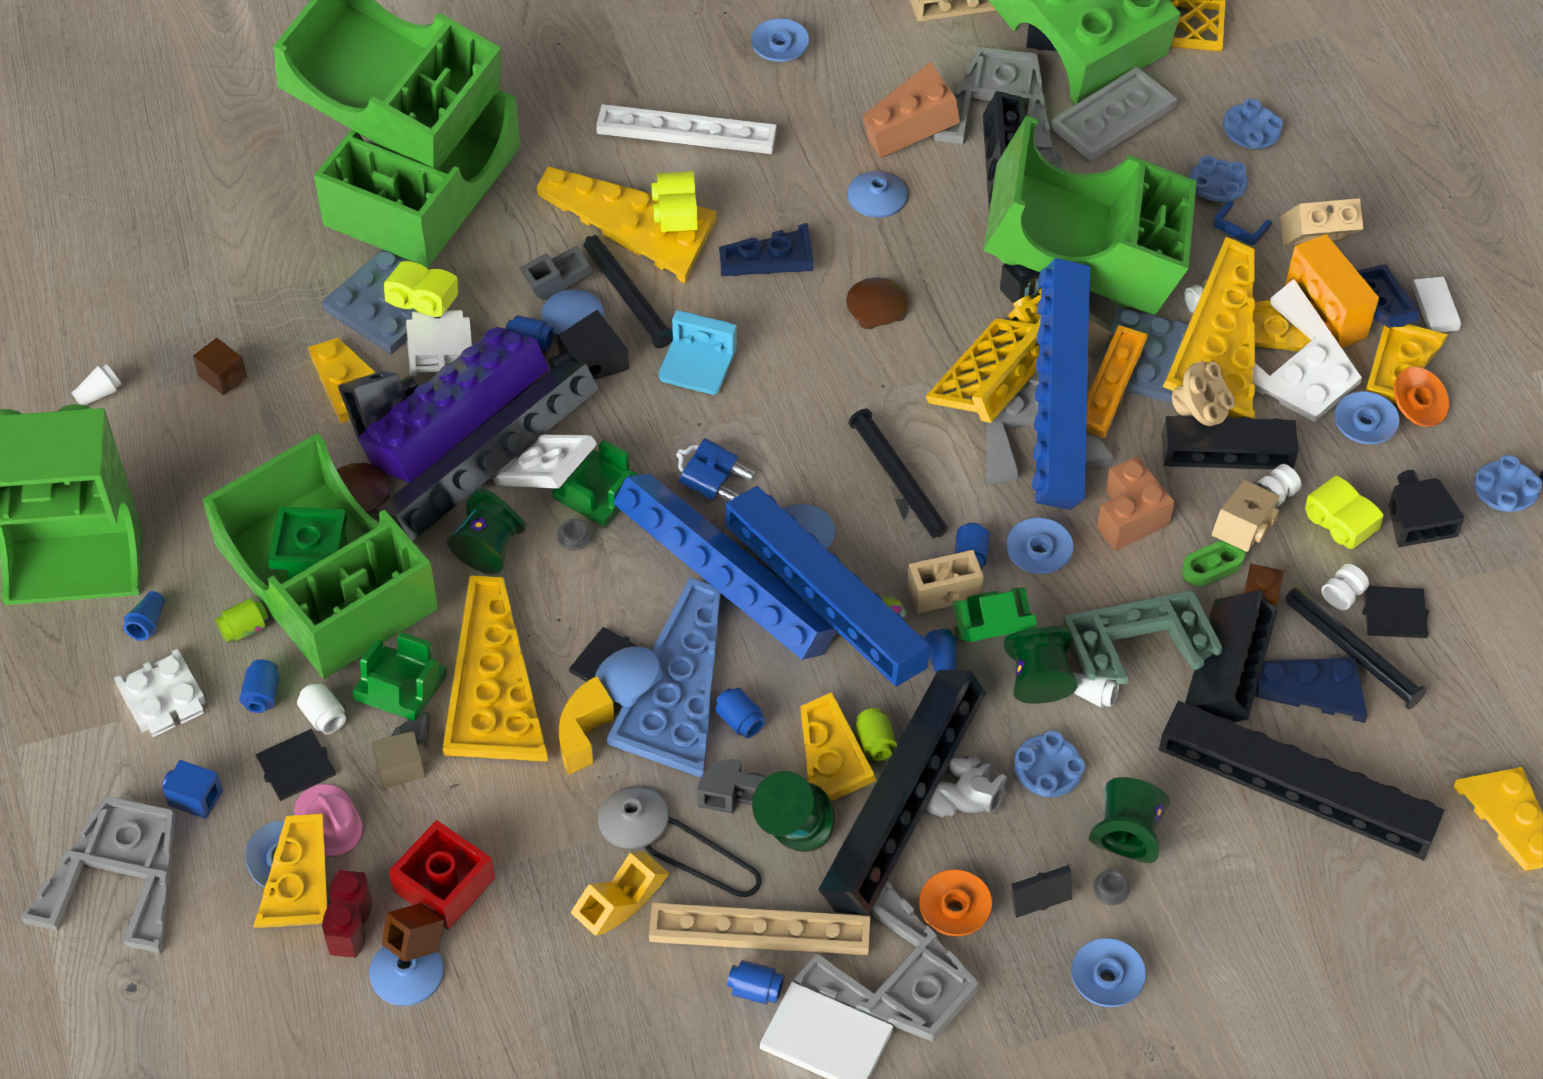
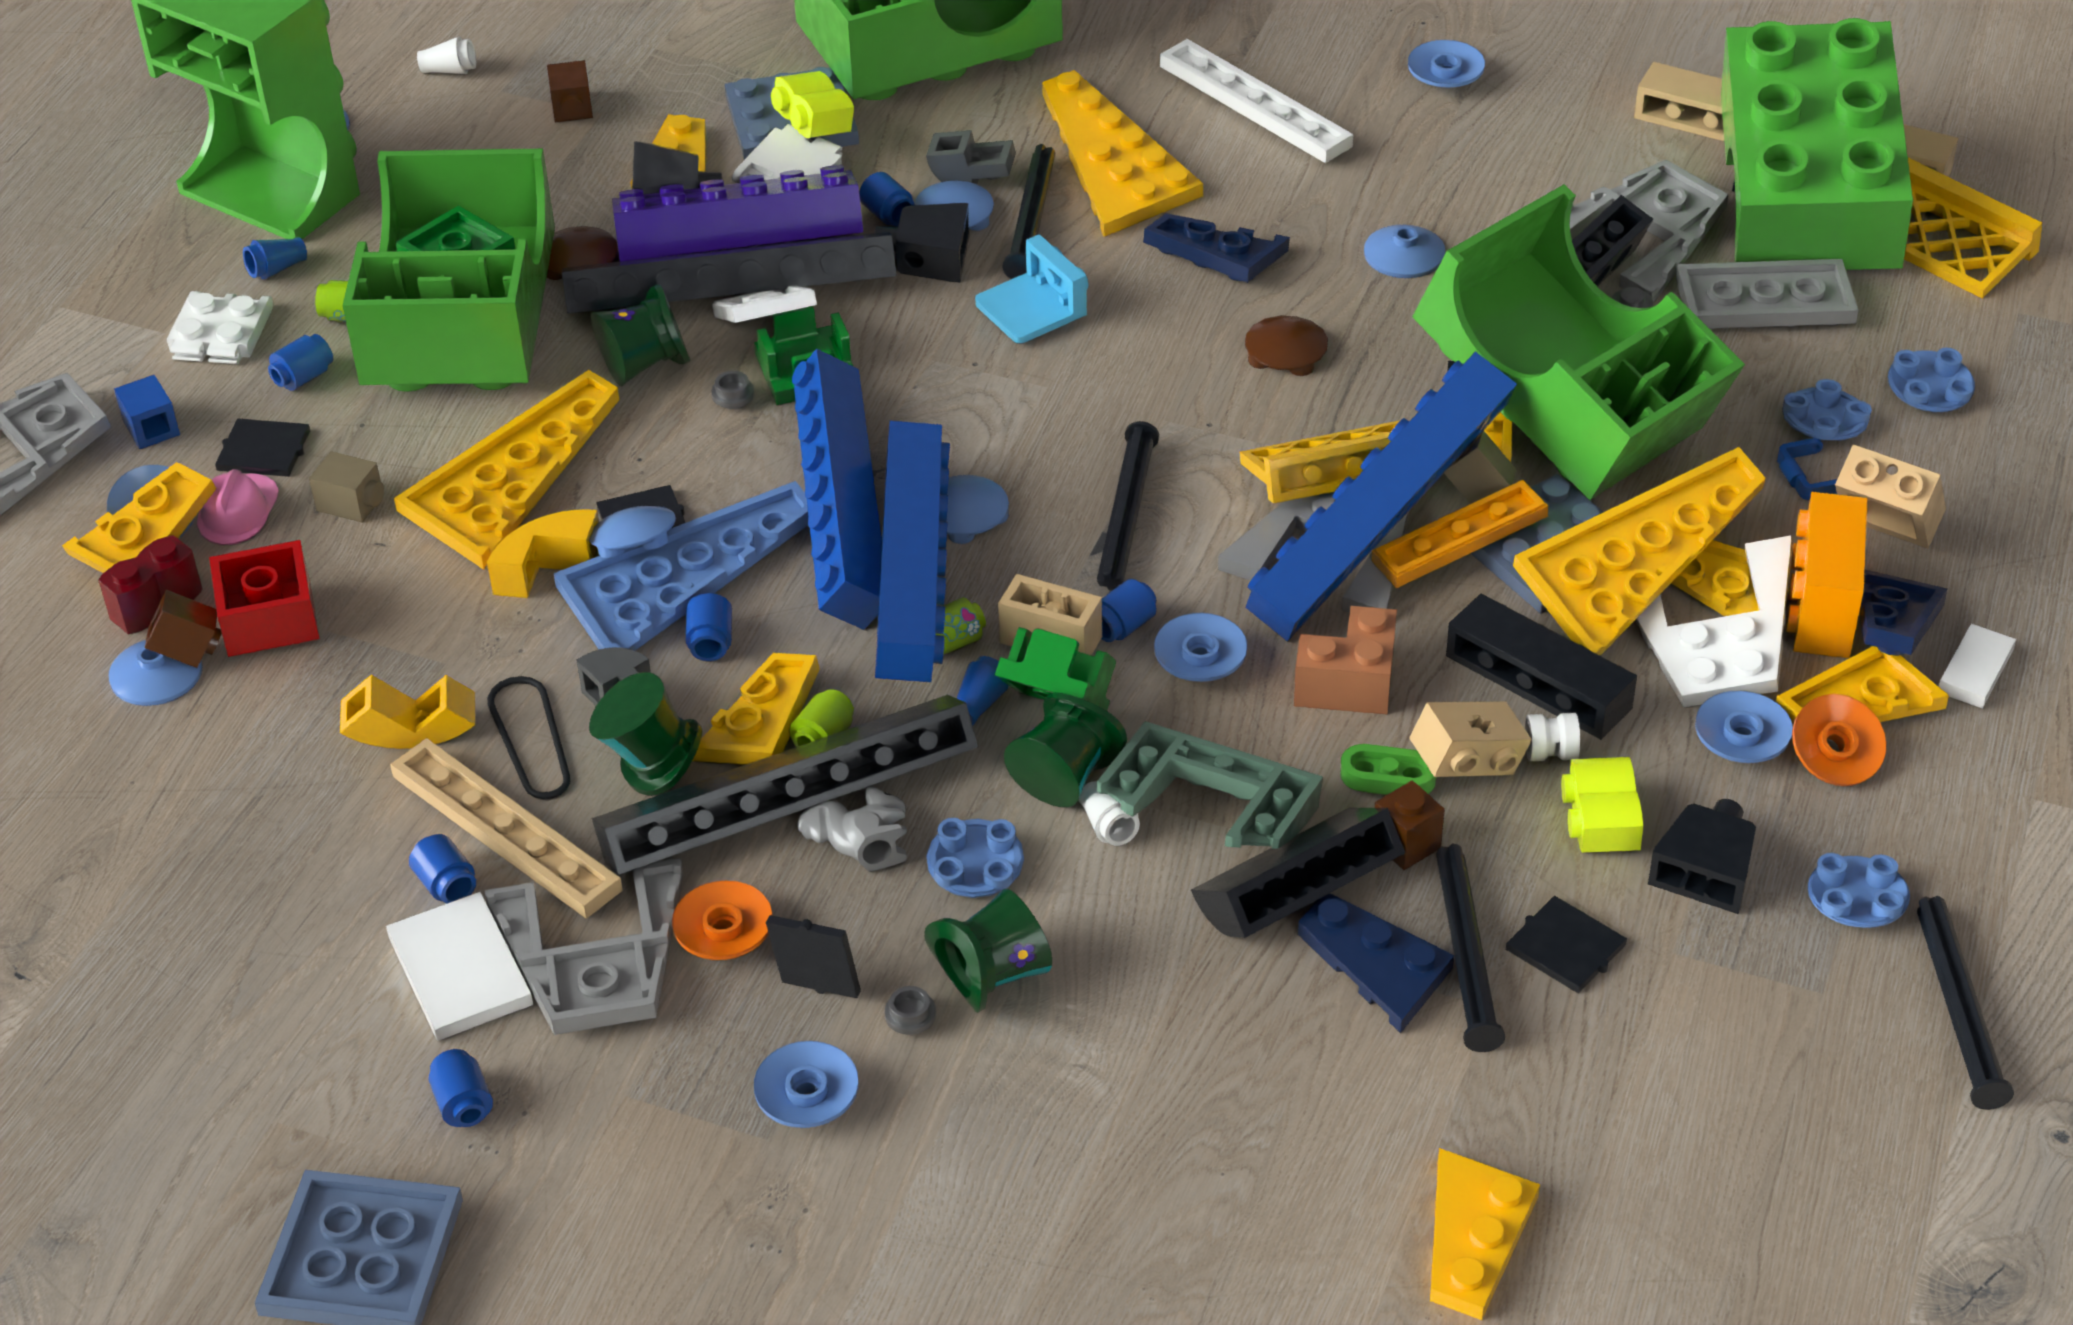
camera: 40 degrees right, 10 degrees down
white brick [297,683,346,735] -> none
green panel [353,632,447,721] -> none
dark grey tile [392,712,430,748] -> none
light grey dish [598,787,669,849] -> none
neon yellow brick [651,171,698,232] -> none
blue piece [676,438,755,501] -> none
nougat wedge [863,62,960,158] -> none
black brick [1159,700,1445,861] -> none
tan plate [1172,361,1234,426] -> none
white wheel [1322,564,1369,611] -> none

